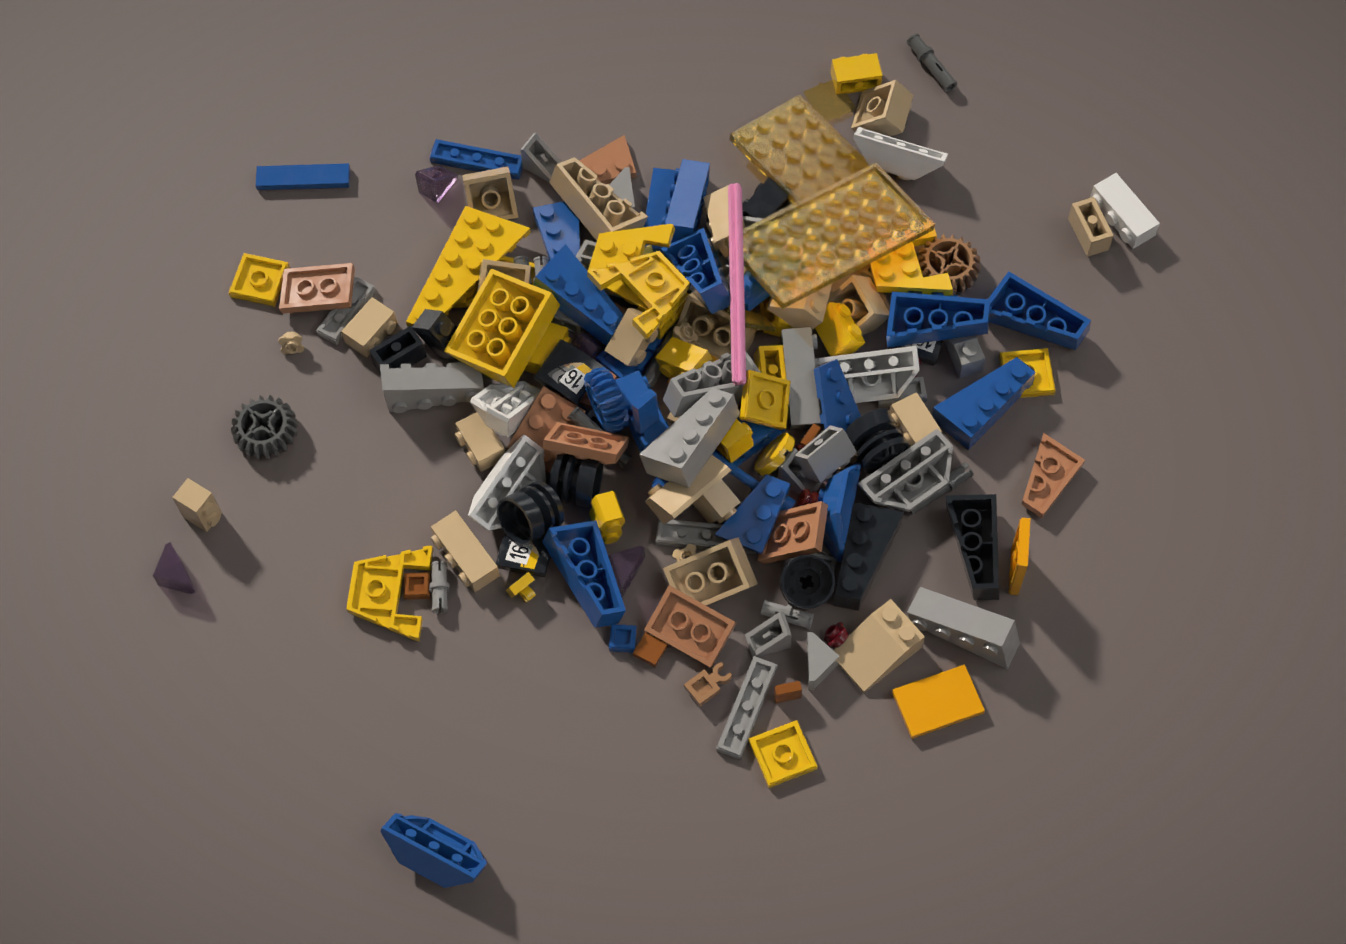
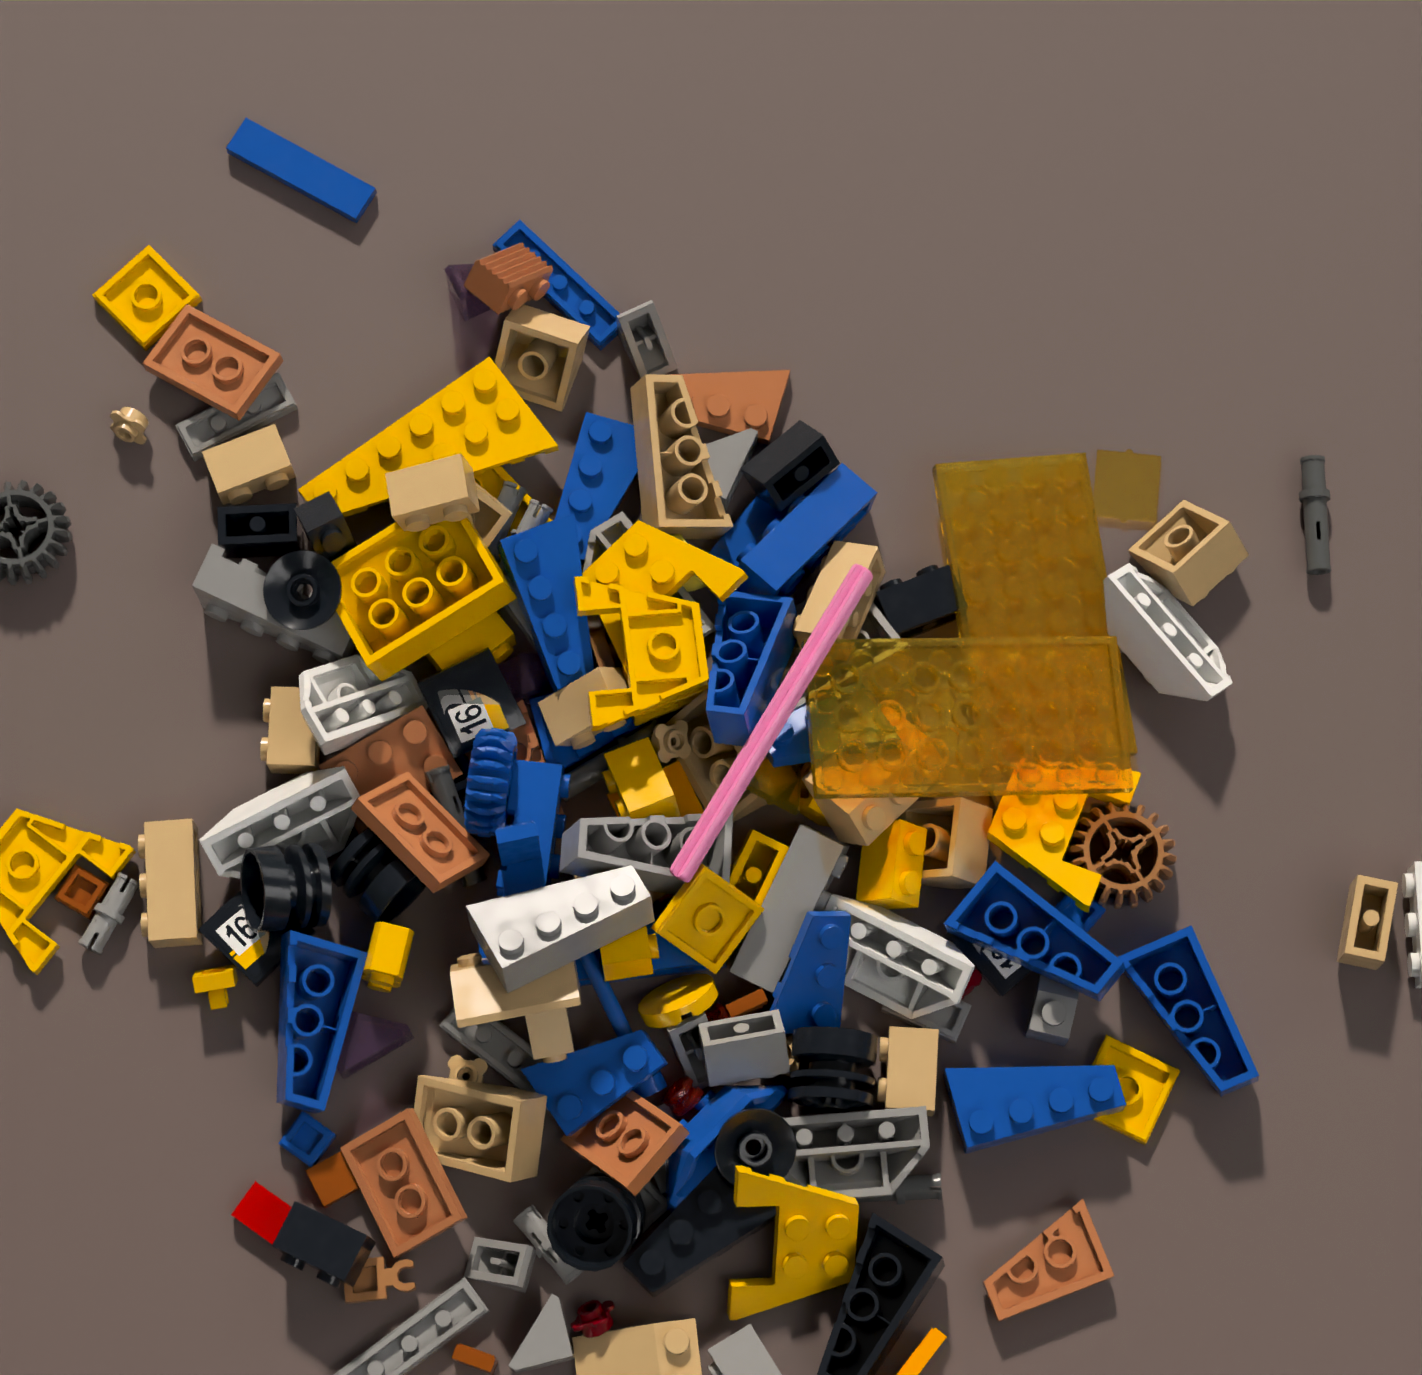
camera: 30 degrees right, 10 degrees up
yellow brick [830,53,883,95] -> none
none -> red tile [231,1181,291,1245]
none -> black dish [263,550,342,630]
none -> black brick [272,1201,376,1288]
none -> tan brick [385,453,480,532]
none -> nougat brick [464,242,553,315]
none -> black dish [714,1108,796,1185]
none -> yellow wing [727,1165,859,1320]
none -> black brick [740,420,840,512]

